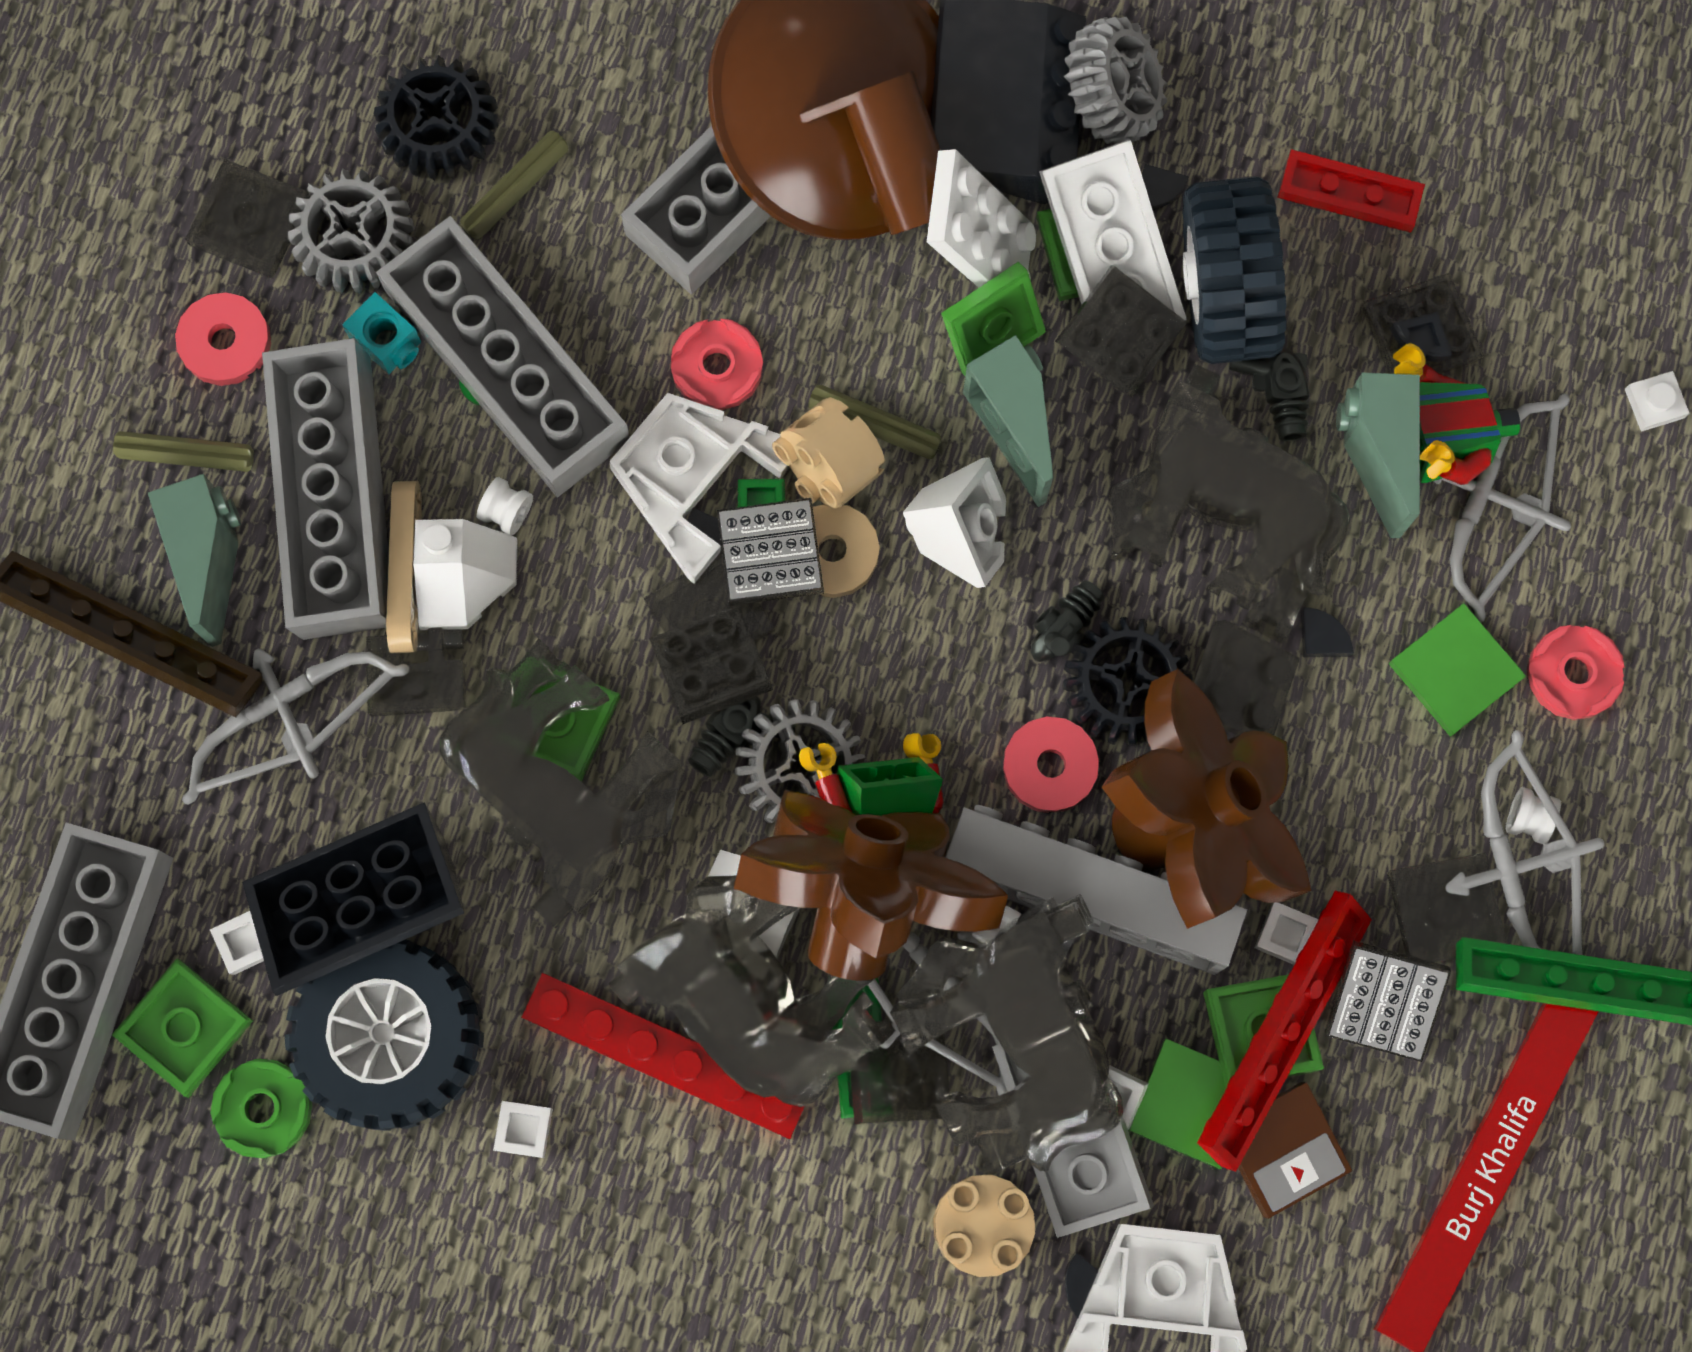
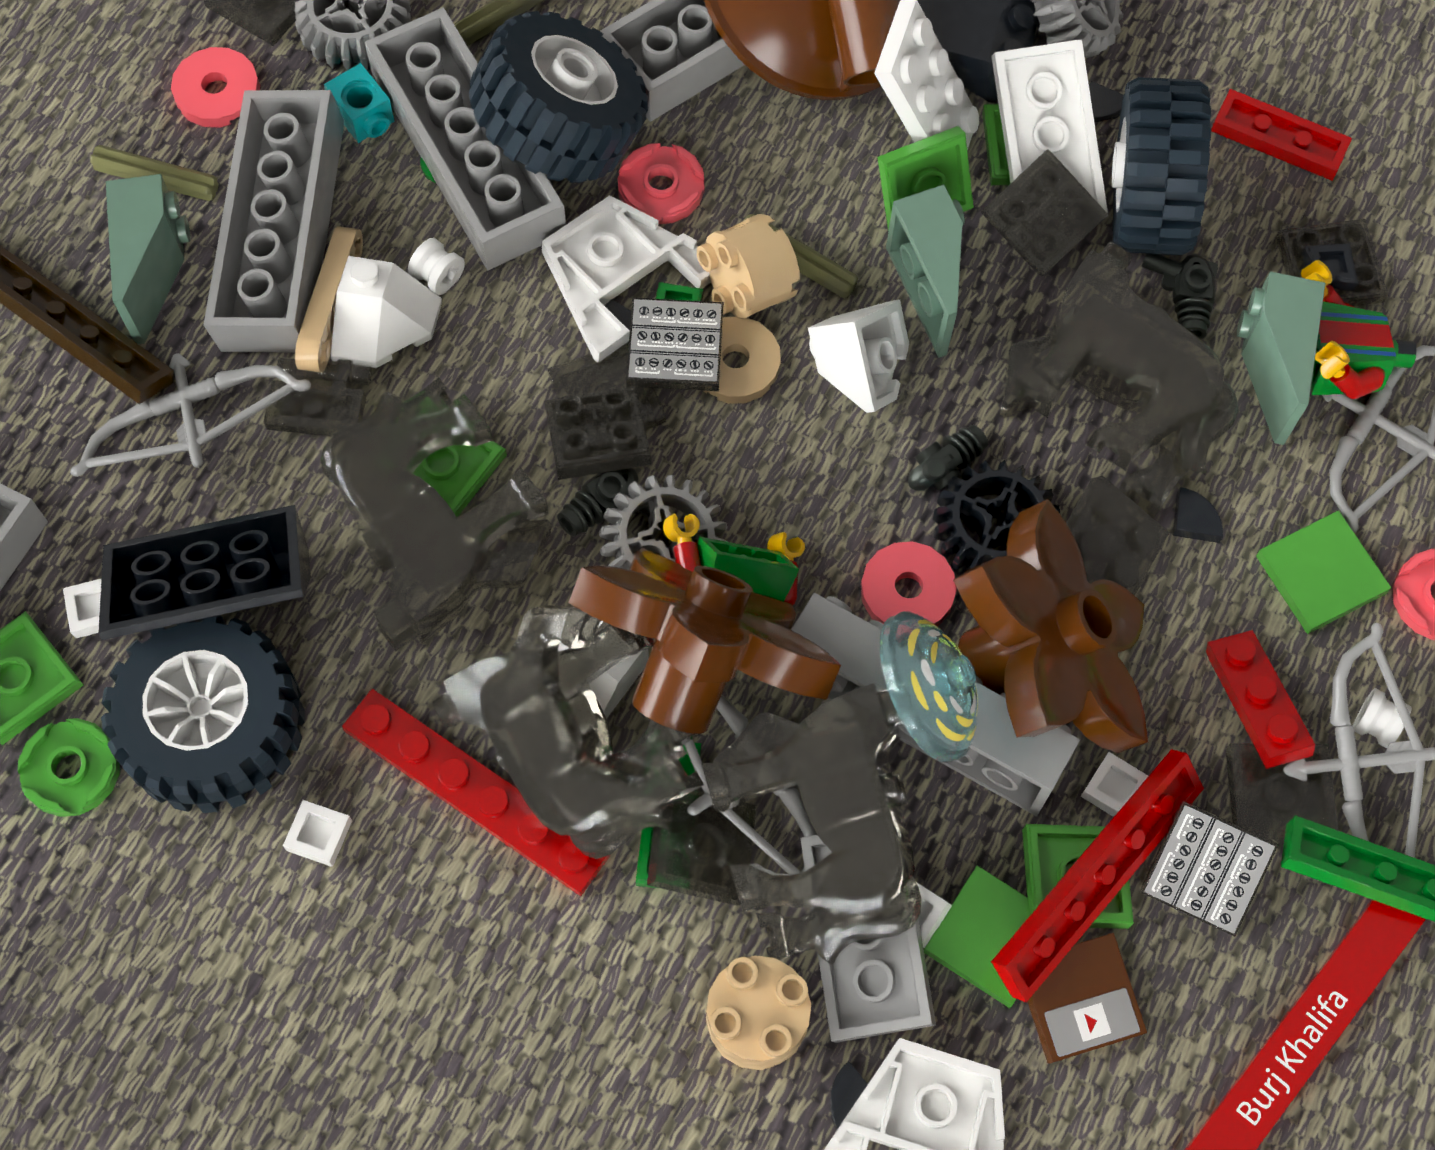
camera: 10 degrees right, 10 degrees down
none -> black wheel [469,11,648,183]
none -> clear light blue dish [880,611,978,762]
none -> red plate [1206,630,1316,769]

